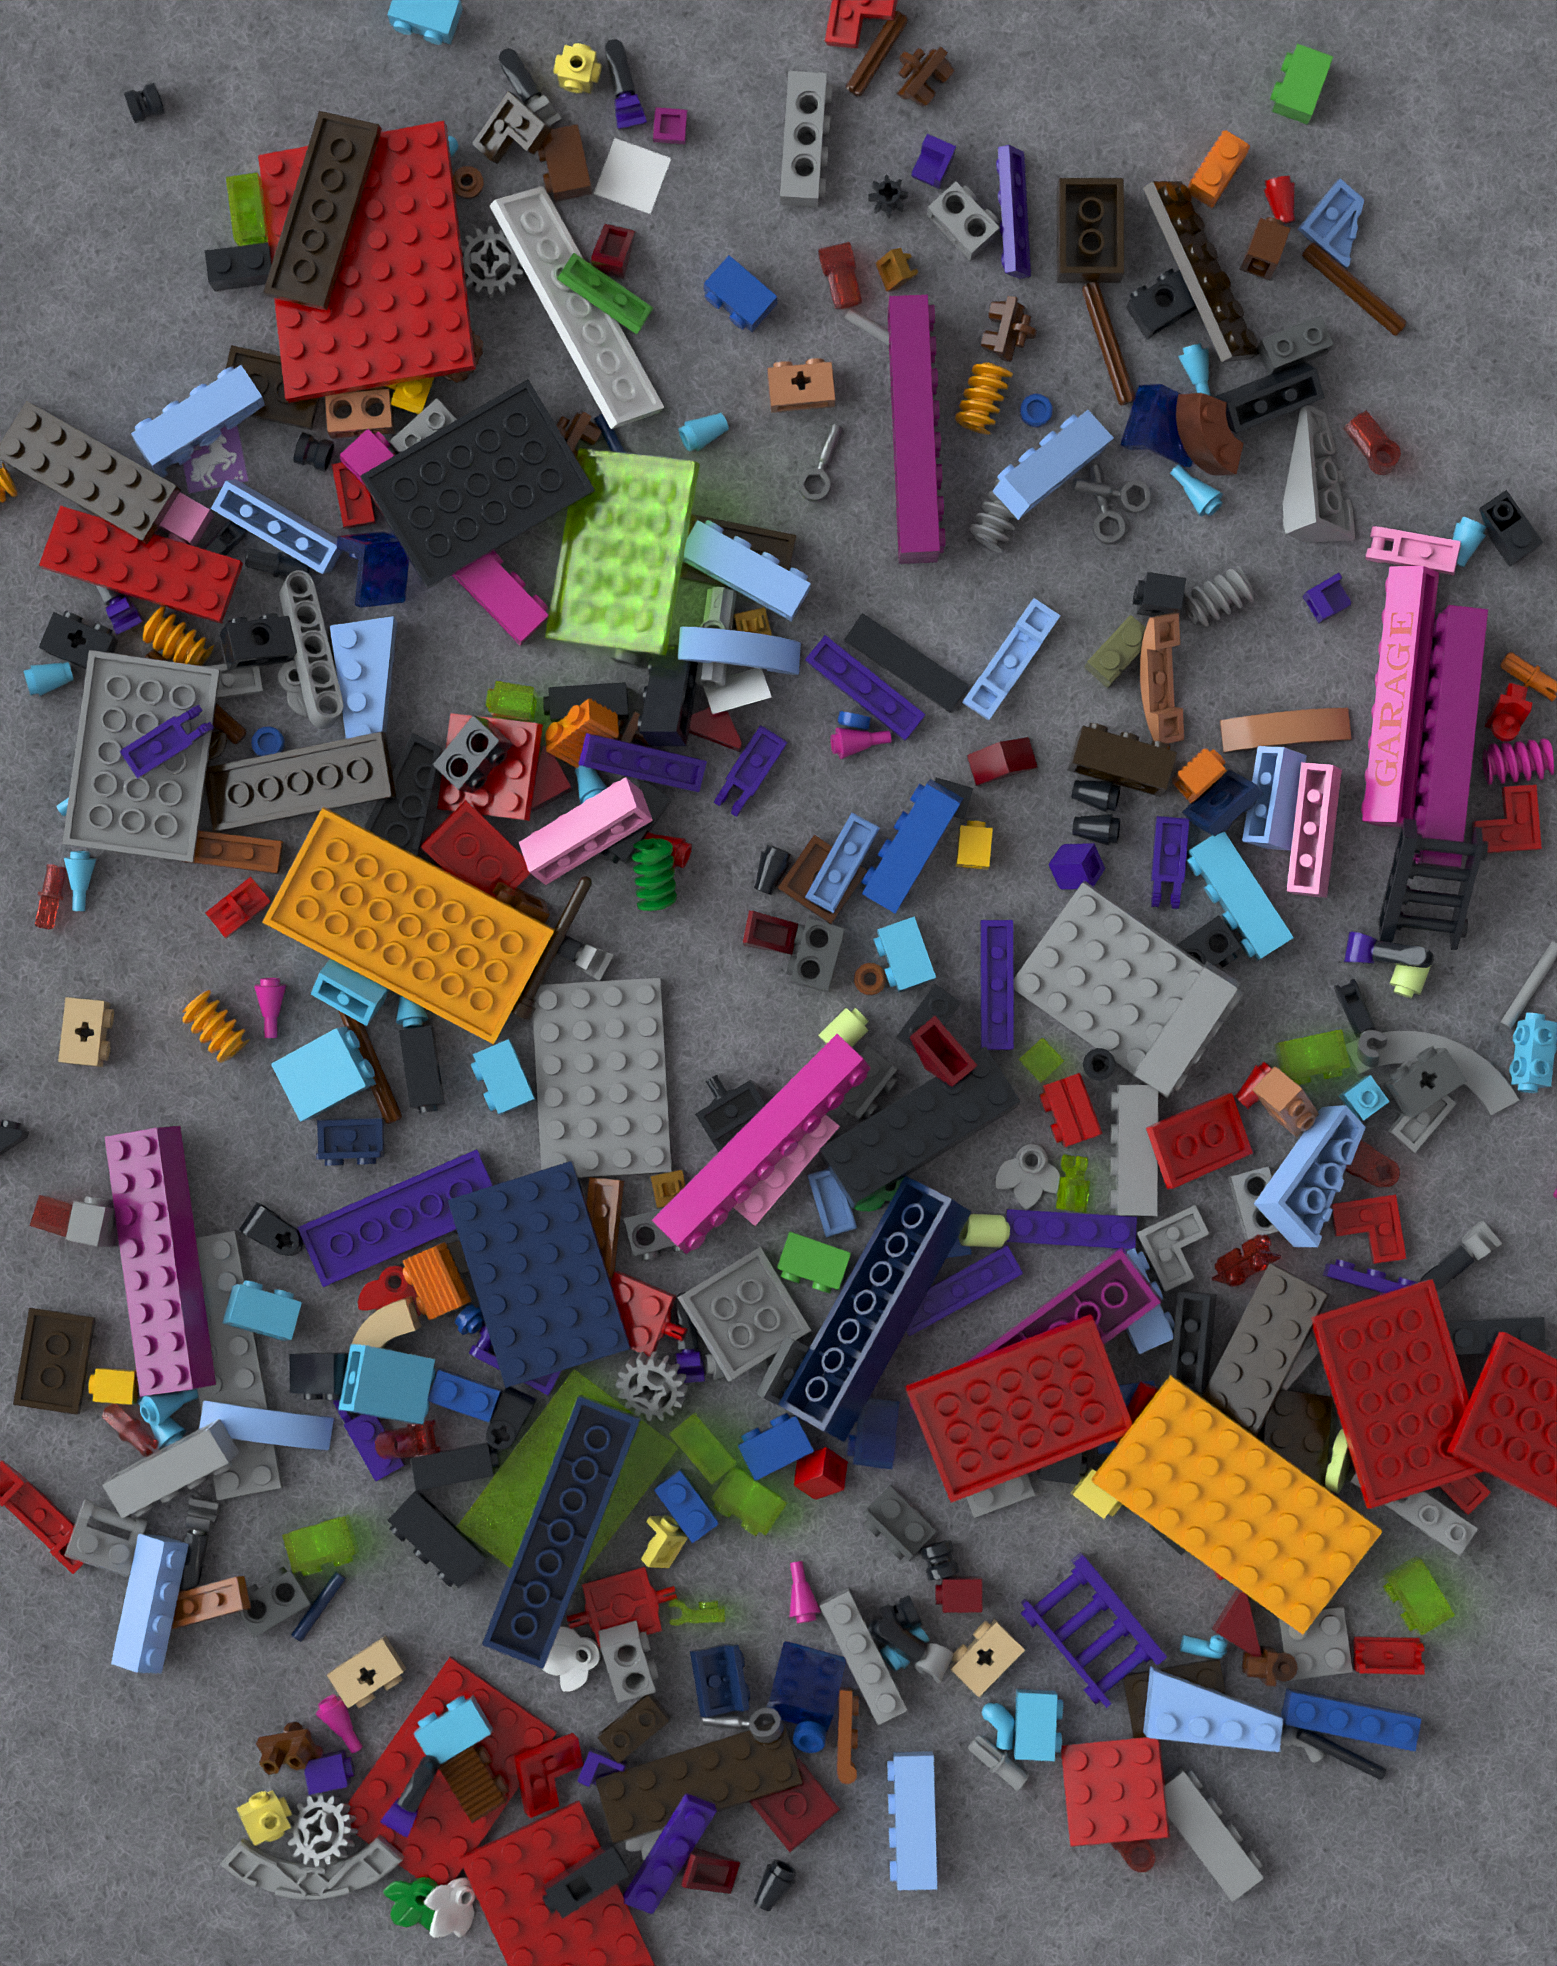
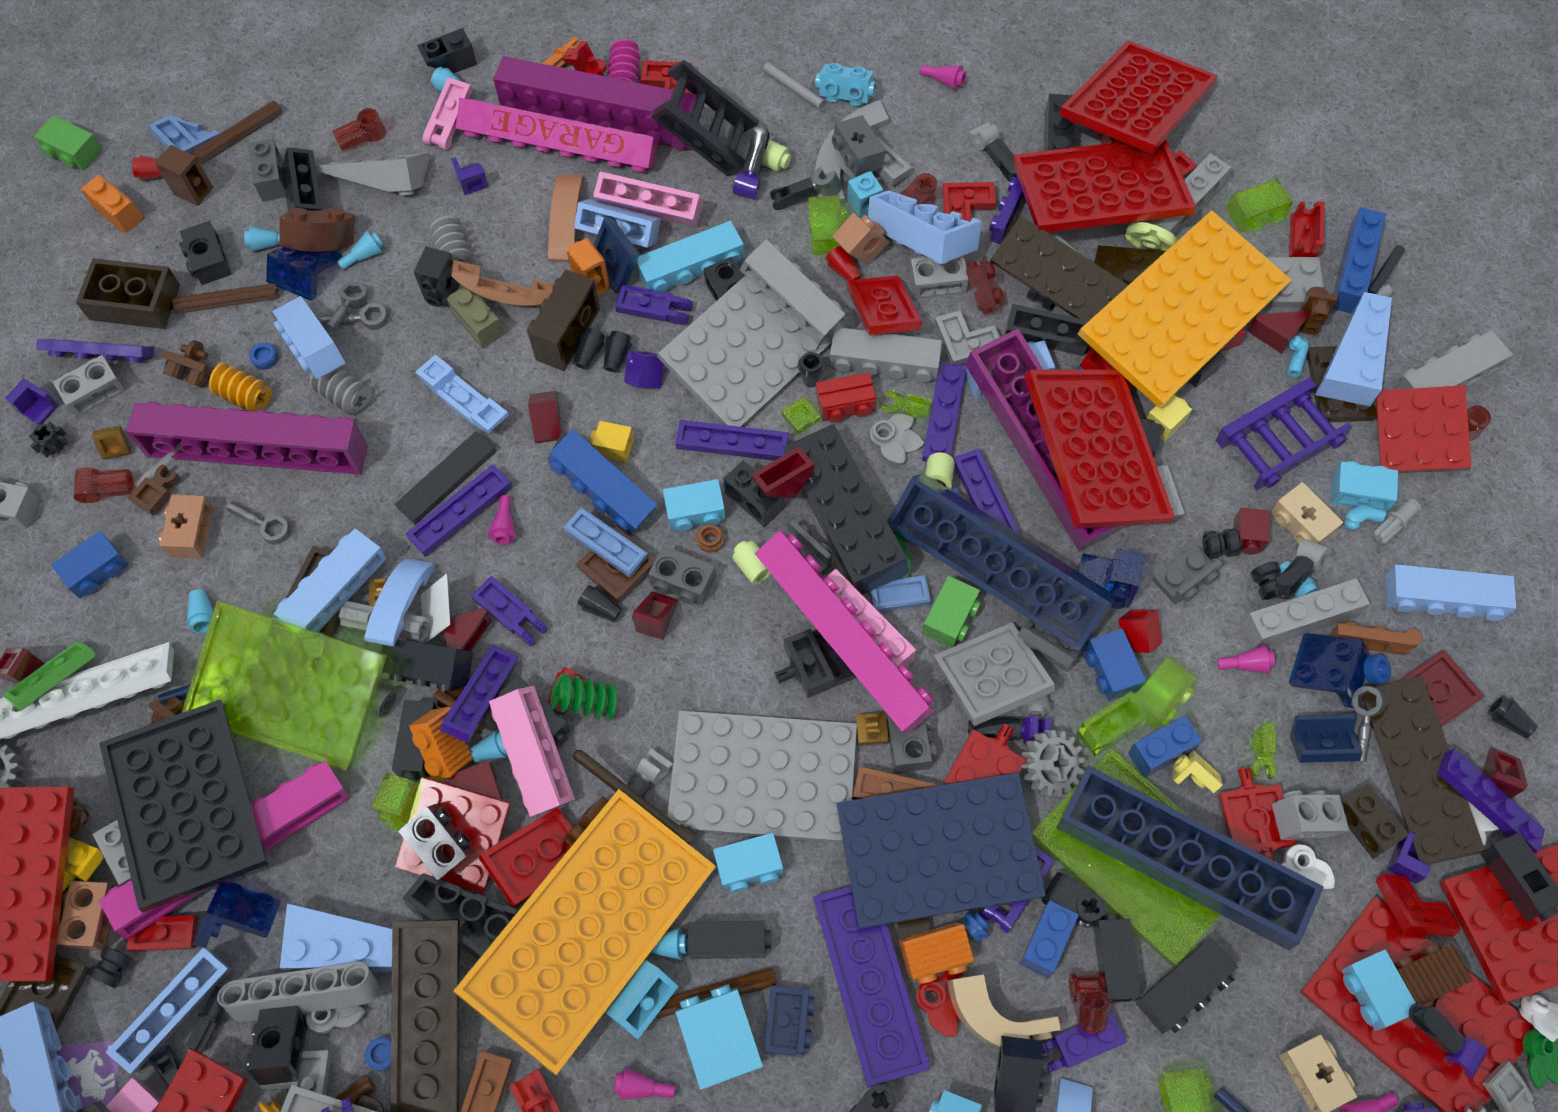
camera: 80 degrees left, 20 degrees down
medium azure brick [339,1344,435,1424] -> none
blue tile [837,711,871,730] -> none
dark brown plate [1143,181,1260,362] -> none
none -> reddish brown plate [128,464,180,516]

